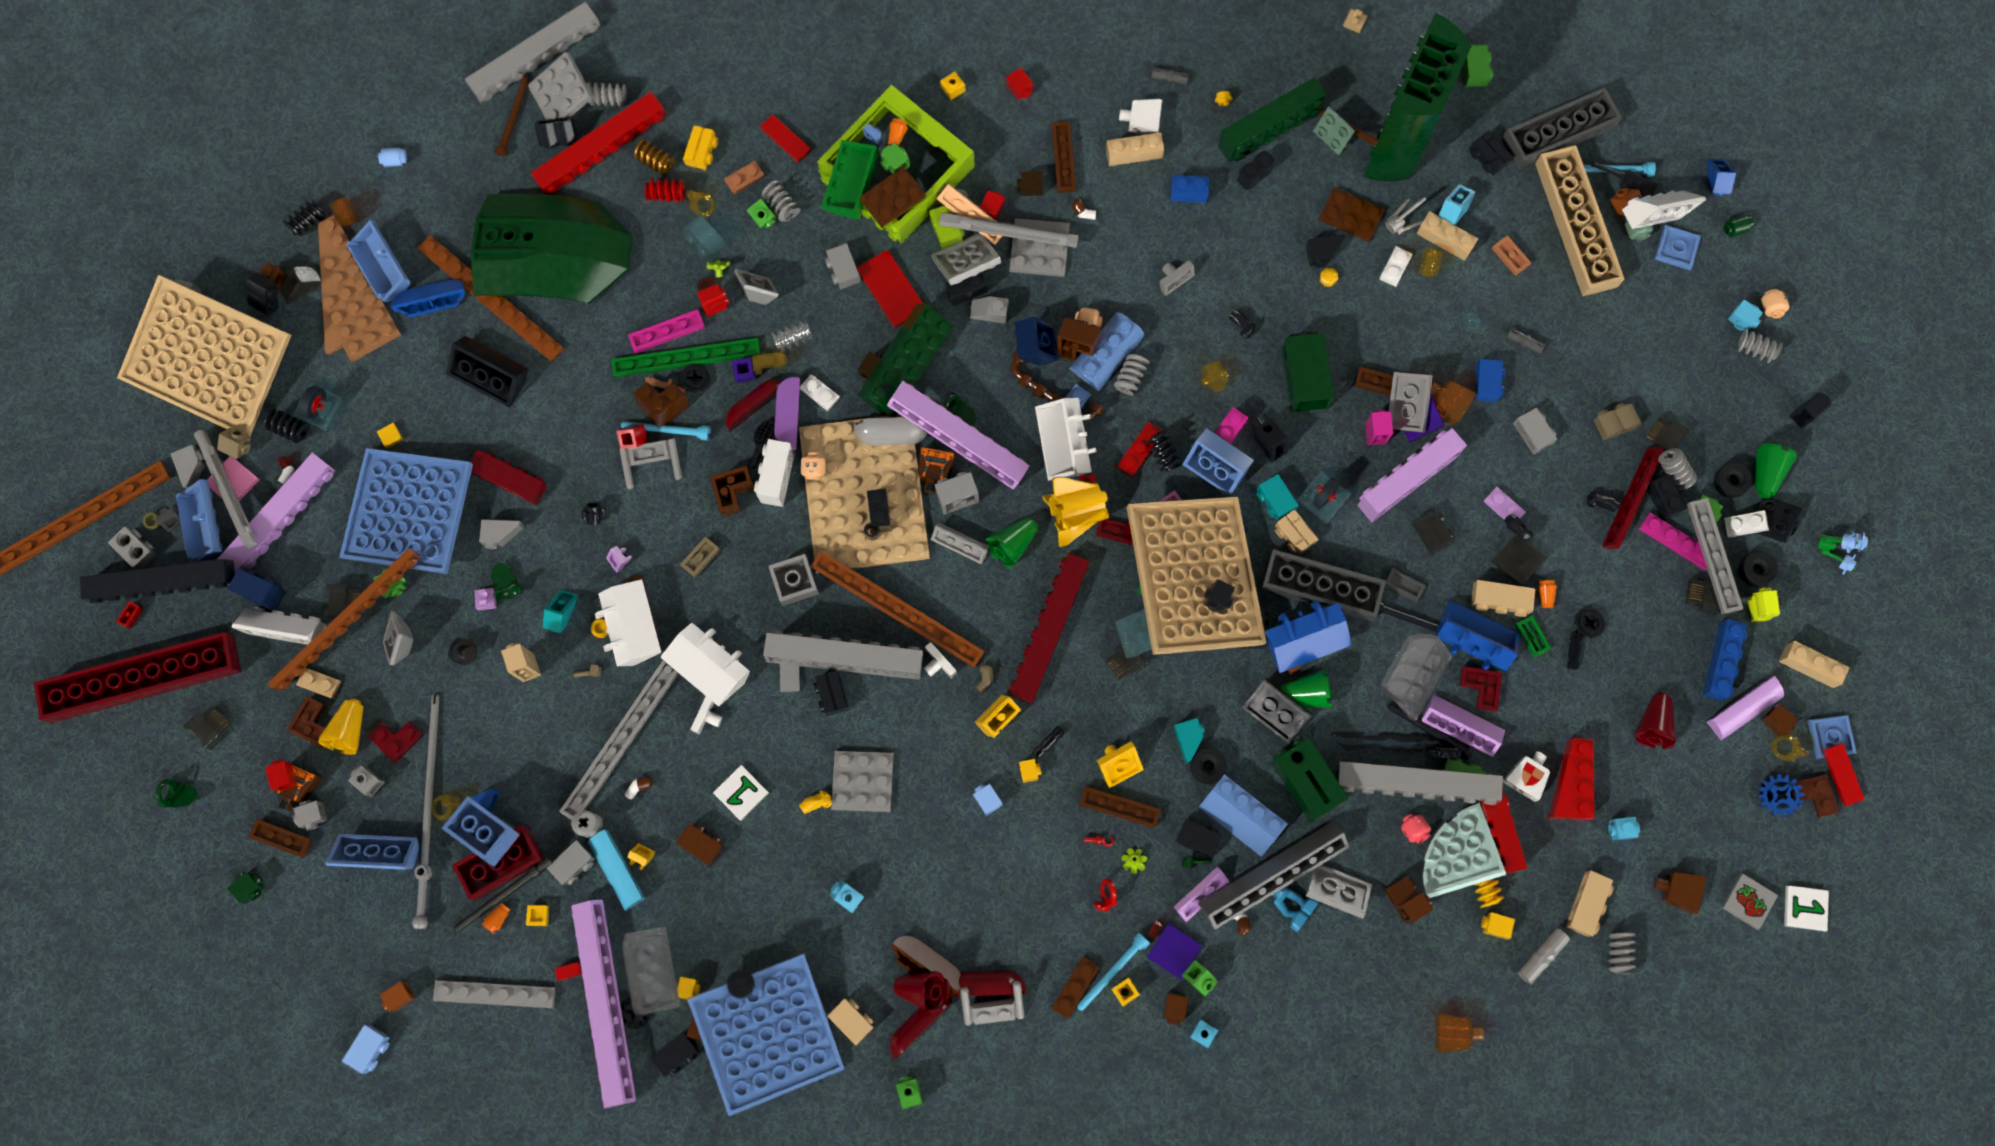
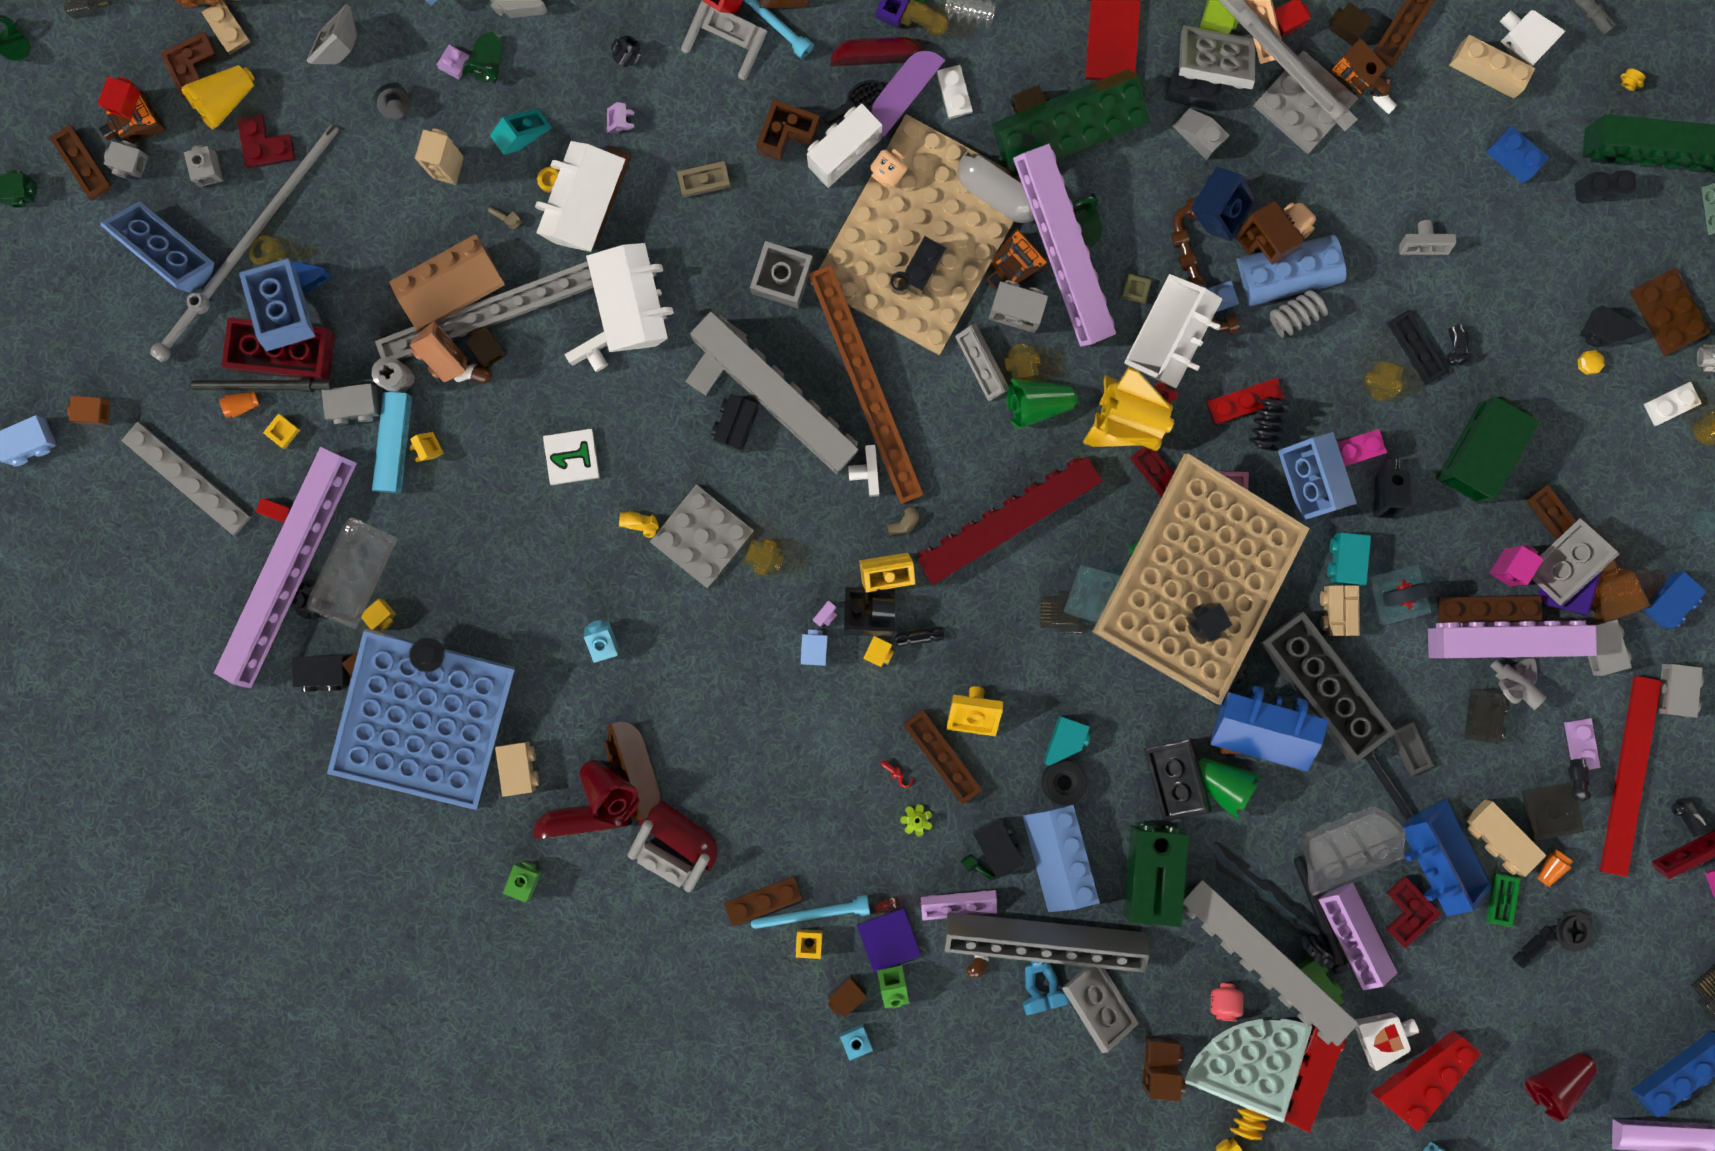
camera: 35 degrees right, 10 degrees up
reddish brown brick [676,823,724,866] -> none
red piece [1094,878,1118,912] -> none
none -> medium nougat slope [389,234,505,333]
none -> nougat slope [410,321,468,382]
none -> dark brown brick [465,327,507,369]
none -> clear yellow brick [744,539,784,576]
none -> lavender plate [813,601,837,627]
none -> black plate [844,587,895,637]
none -> clear yellow brick [1004,344,1041,380]
none -> olive tile [1121,273,1152,304]
none -> reddish brown torso [1331,38,1390,97]
none -> black tile [1387,310,1448,385]
none -> reddish brown plate [1437,596,1542,622]
none -> light grey plant [1490,657,1547,710]
none -> light grey brick [1588,620,1632,676]
none -> red tile [1600,676,1662,877]

